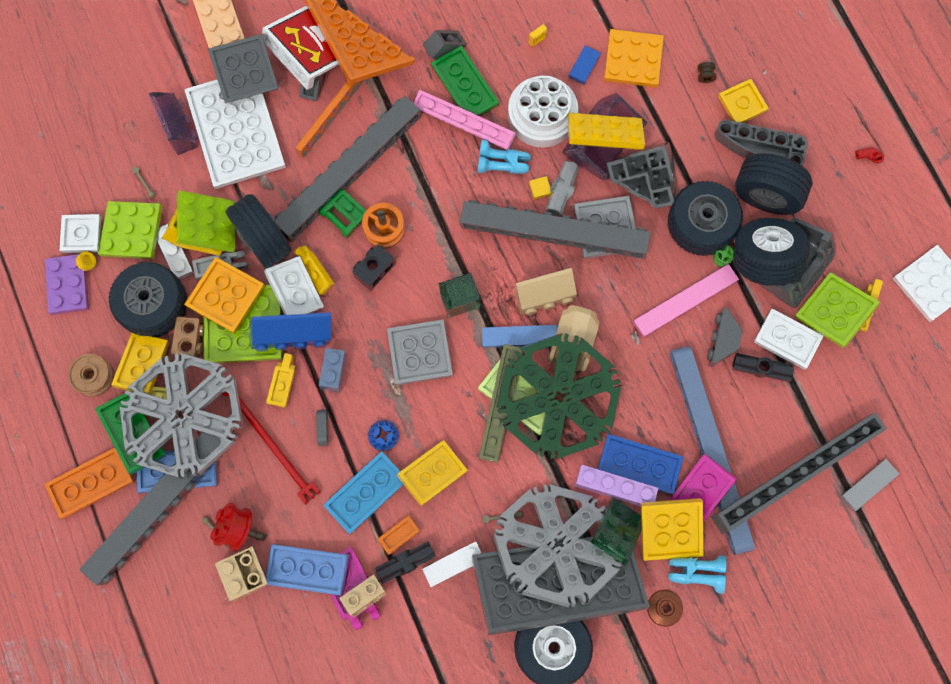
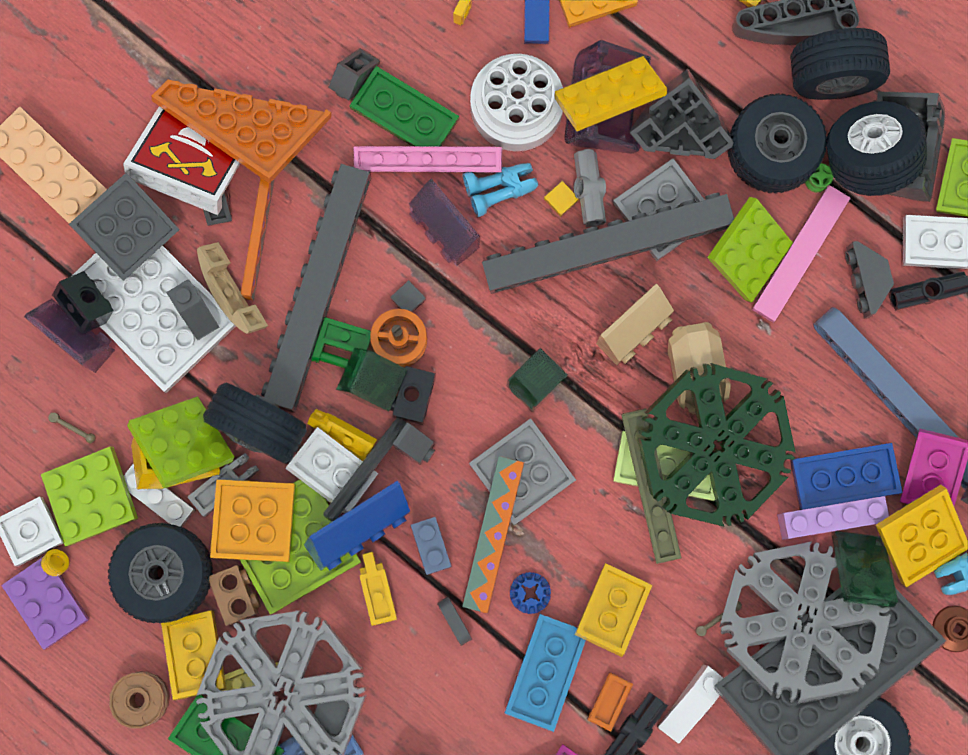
camera: 30 degrees left, 5 degrees up
red hinge [222,392,321,505] -> none
medium blue tile [482,325,558,348] -> none
none -> black brick [52,271,114,334]
none -> dark grey slope [166,279,219,340]
none -> tan slope [197,242,268,334]
none -> dark grey axle [323,418,406,522]
none -> clear green piece [336,348,407,412]
none -> dark grey tile [390,280,426,312]
none -> dark grey slope [393,422,436,465]
none -> clear purple slope [409,179,480,267]
none -> tile [462,456,525,613]
none -> lime plate [707,197,793,302]

